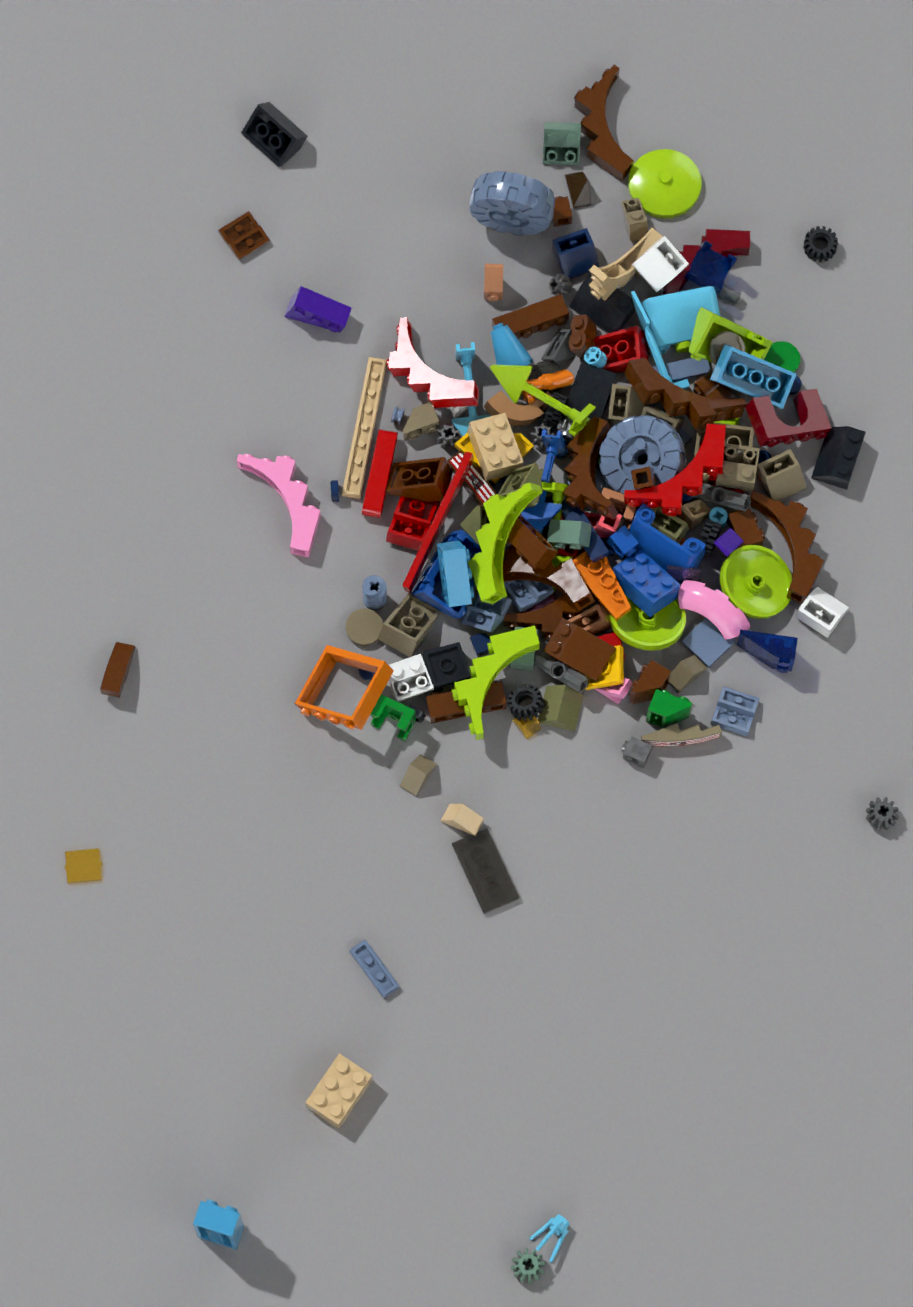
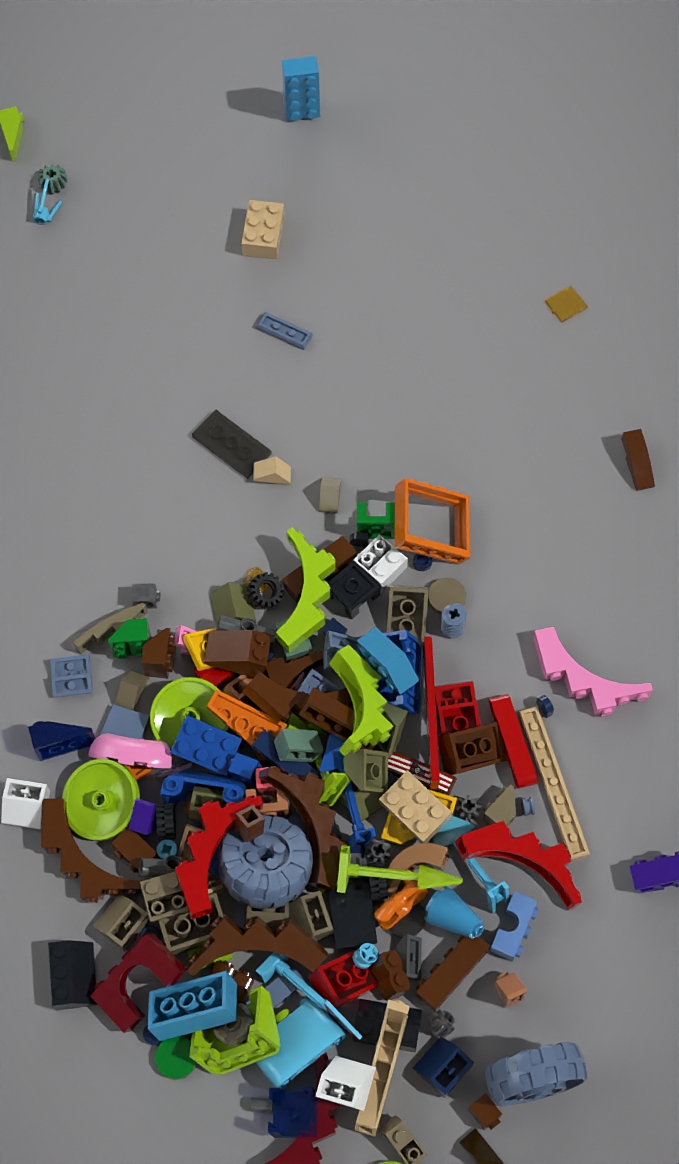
camera: 155 degrees right, 5 degrees down
none -> medium blue arch [489,891,539,962]

